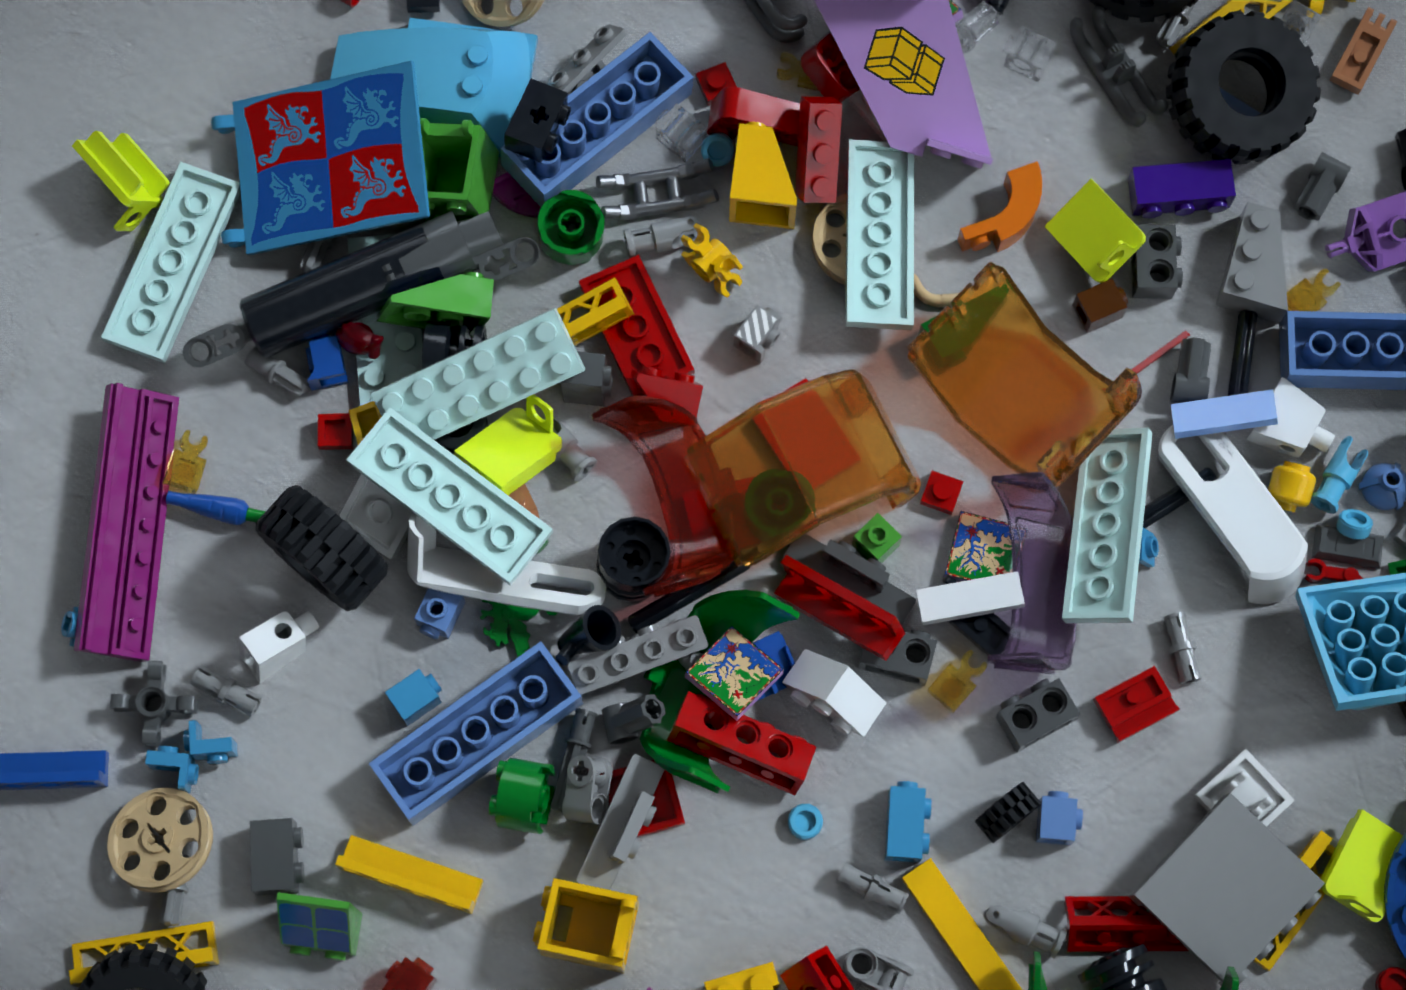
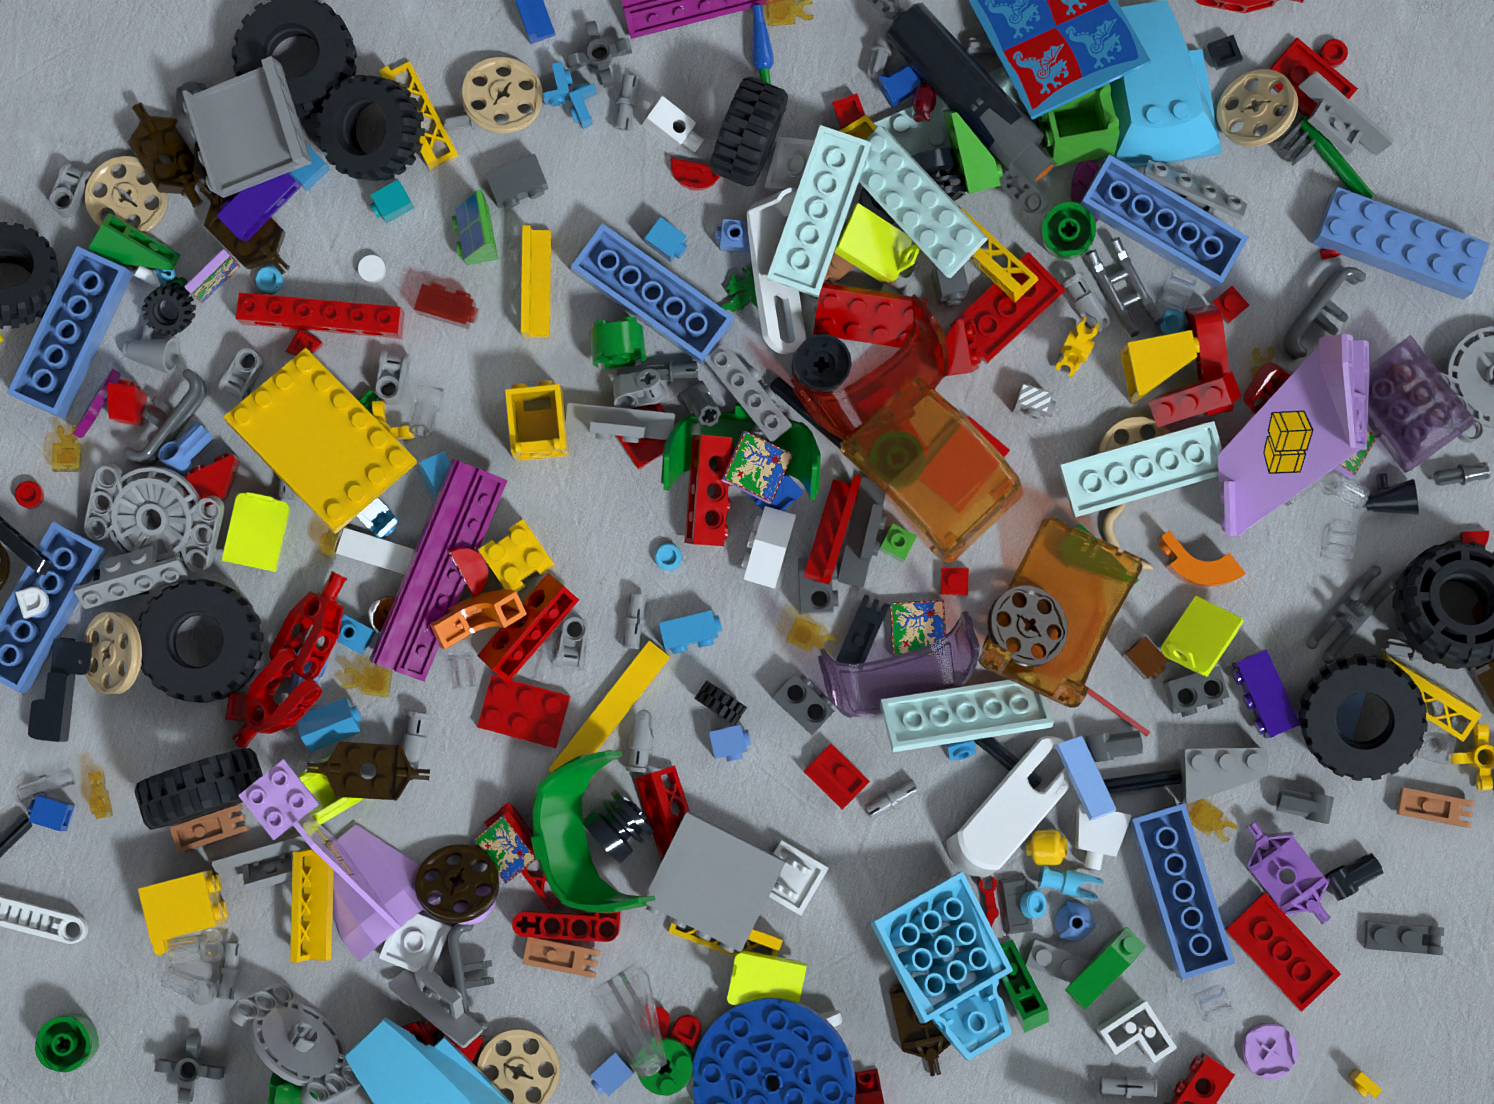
camera: 70 degrees right, 10 degrees up
black brick [504,78,571,163] -> none
black piece [556,605,621,665] -> none
white tile [916,571,1025,626] -> none
none -> red tile [671,158,721,191]
none -> red plate [813,283,928,351]
none -> wedge [987,586,1068,668]

